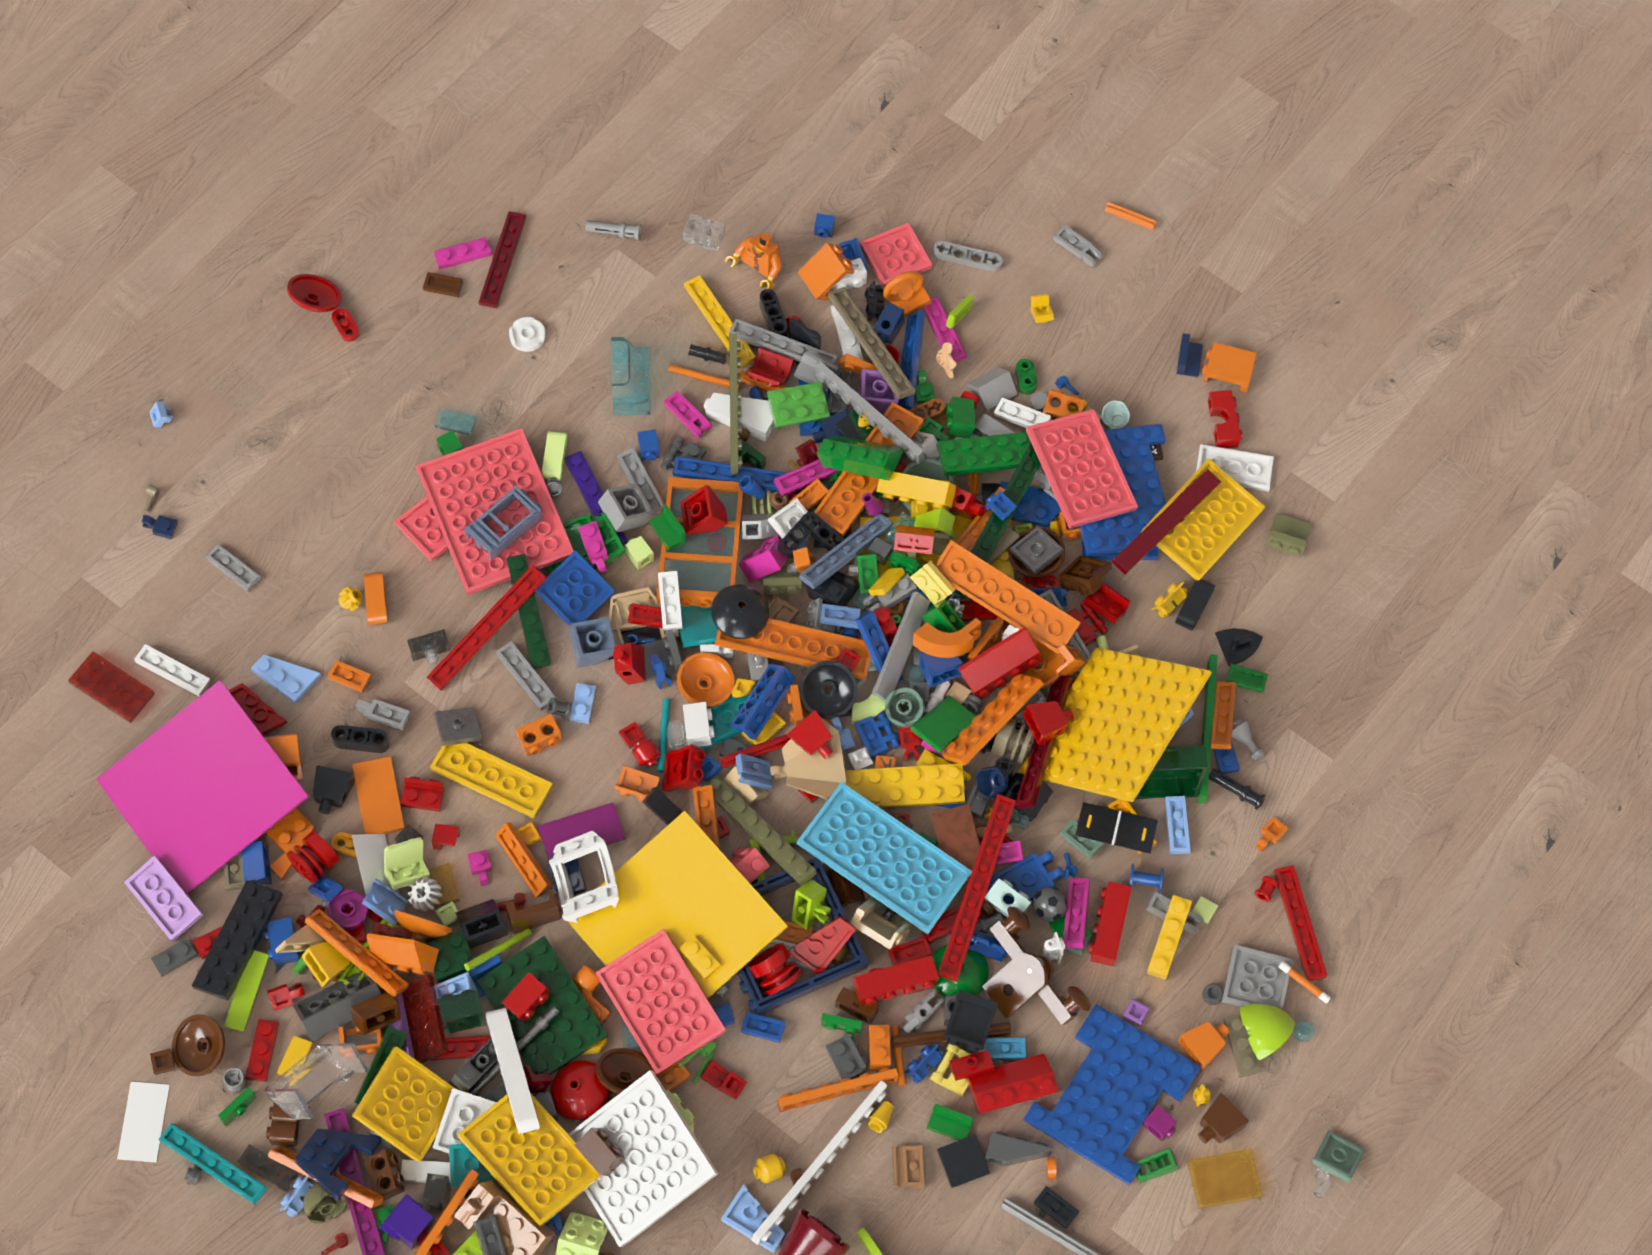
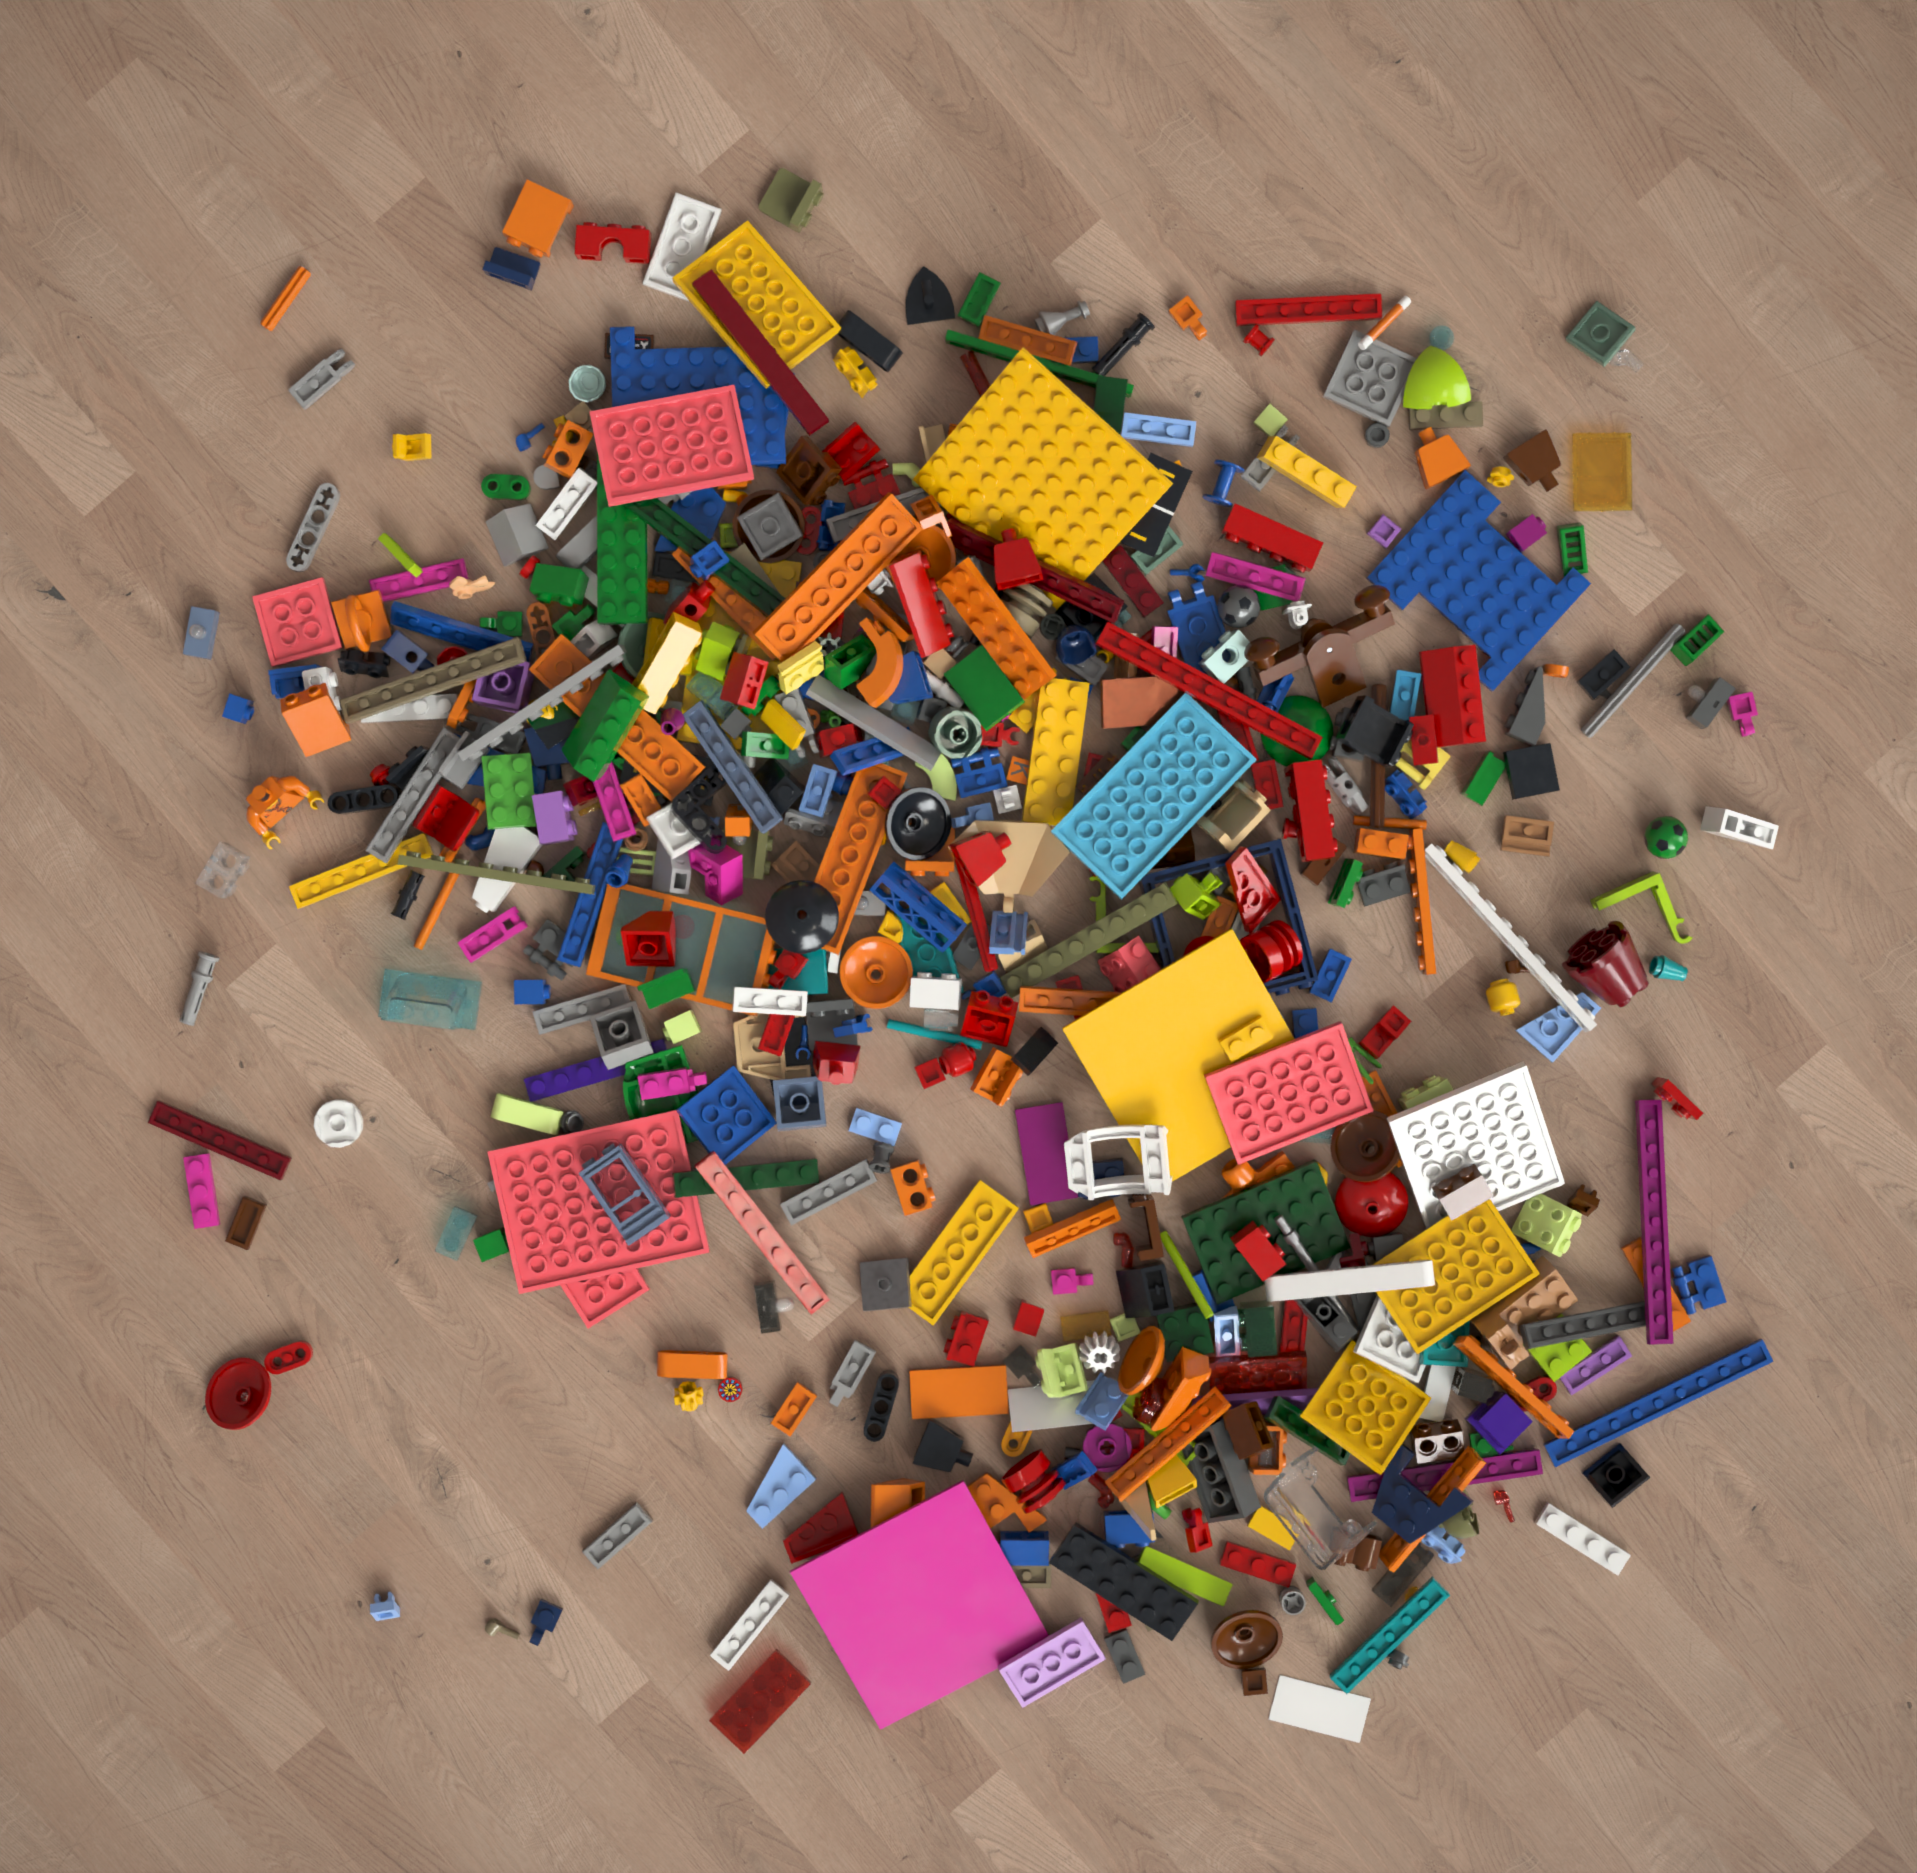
camera: 80 degrees left, 25 degrees up
none -> sand blue piece [183,606,220,660]
none -> medium lavender brick [532,791,578,845]
none -> tile [718,1377,743,1402]
none -> red plate [768,949,808,989]
none -> dark red plate [1102,545,1164,618]

